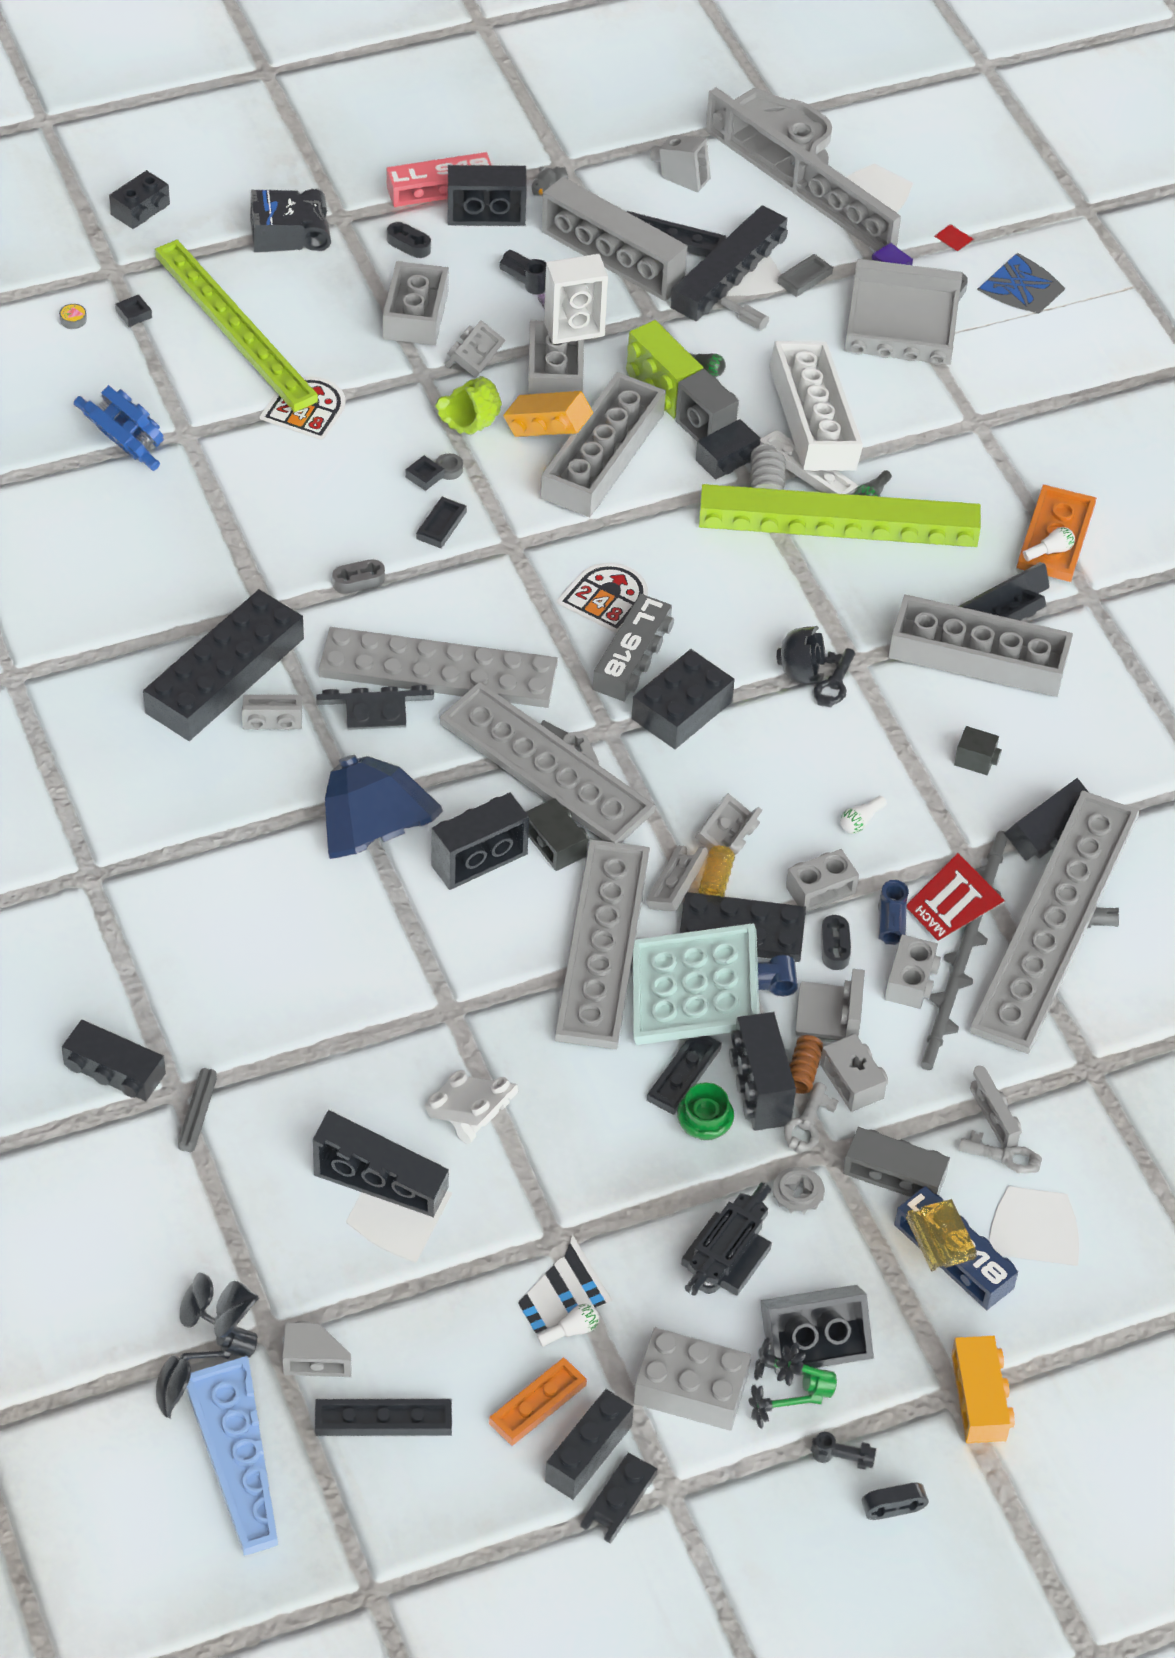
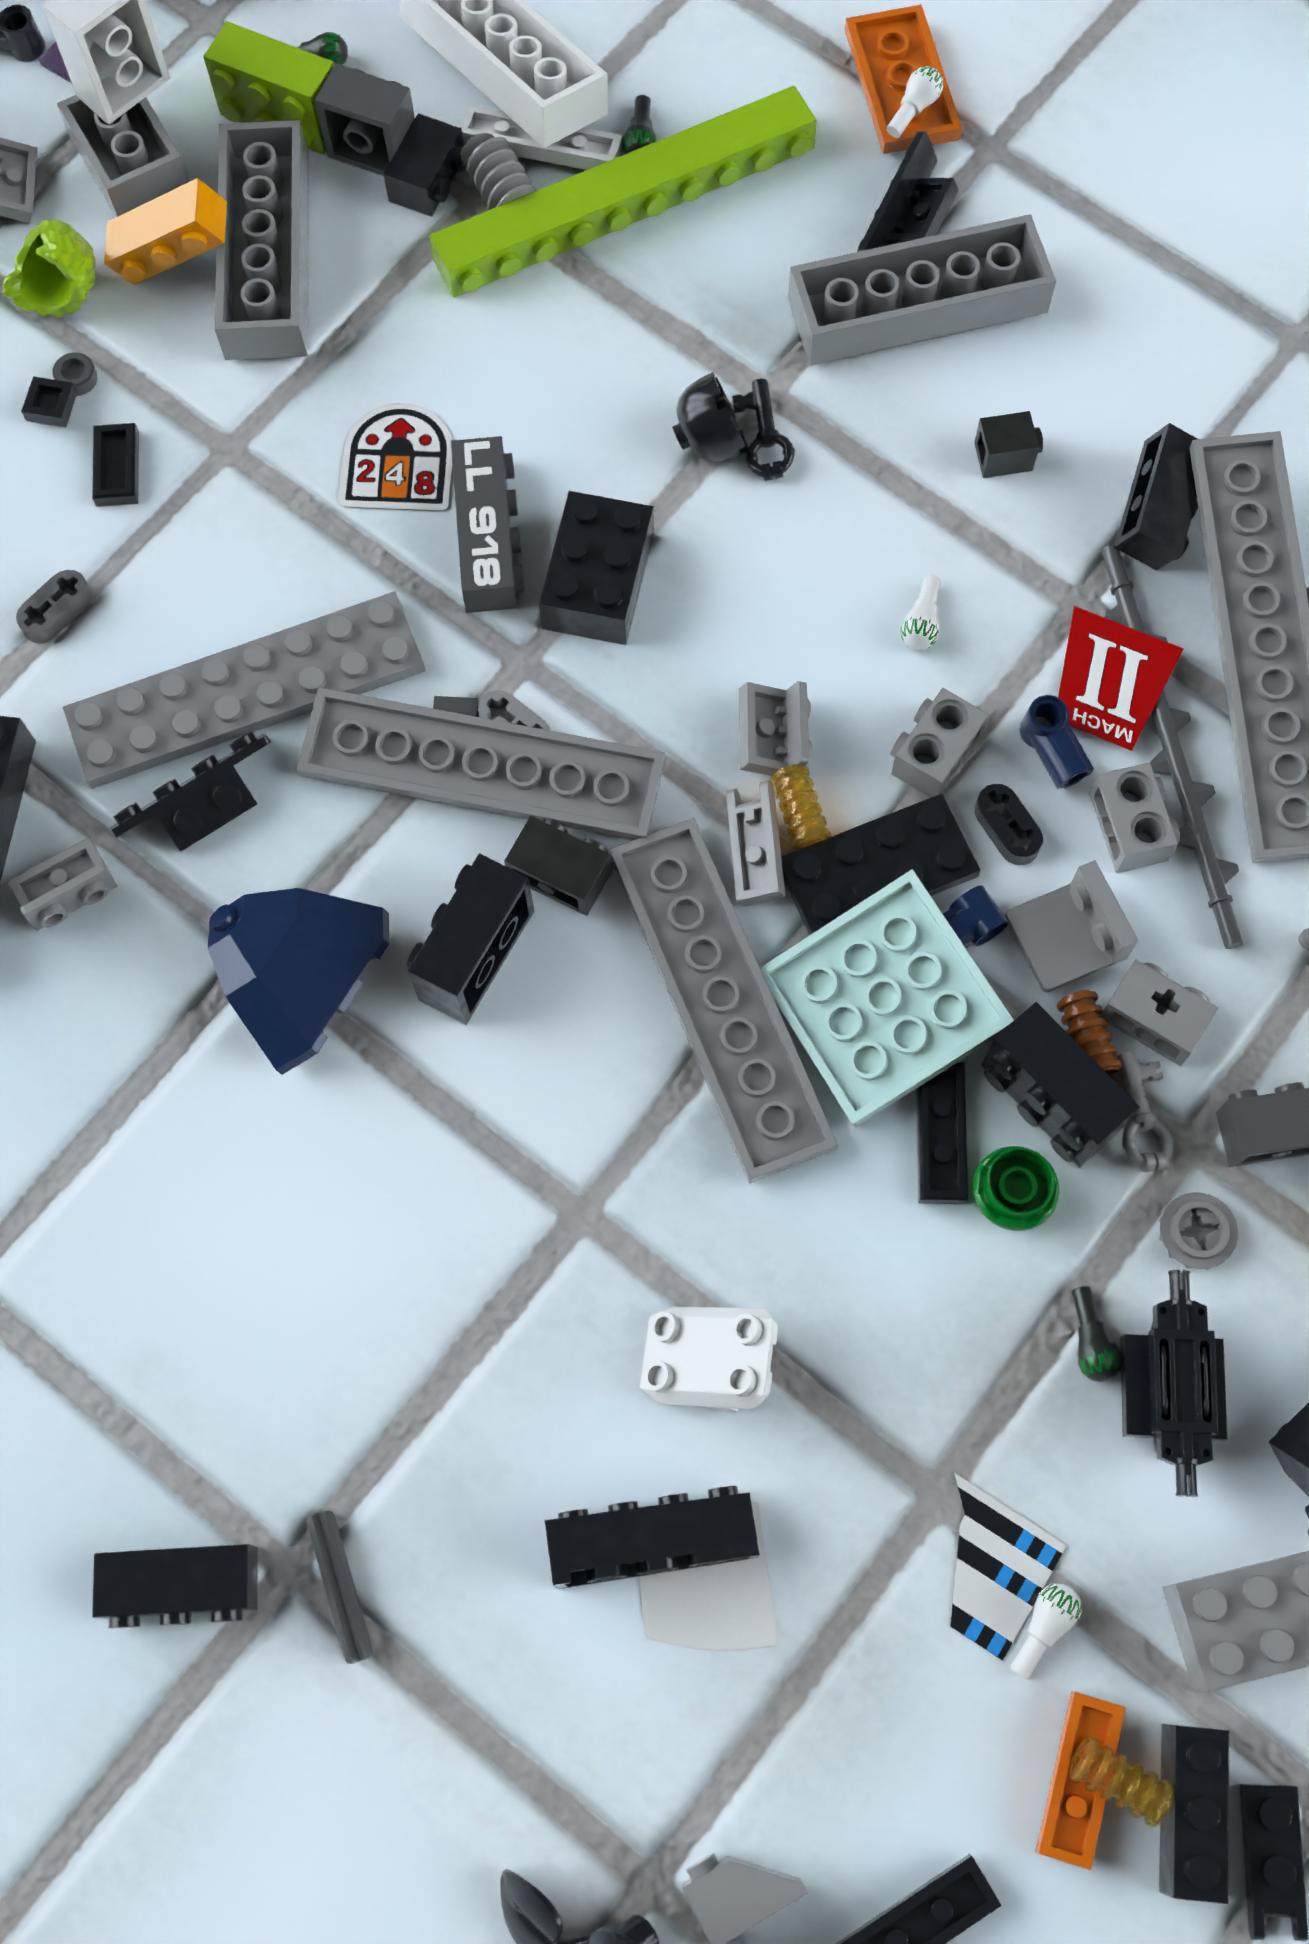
camera: 25 degrees left, 20 degrees up
none -> clear yellow piece [1069,1736,1174,1827]
none -> pearl dark grey piece [1072,1286,1122,1382]

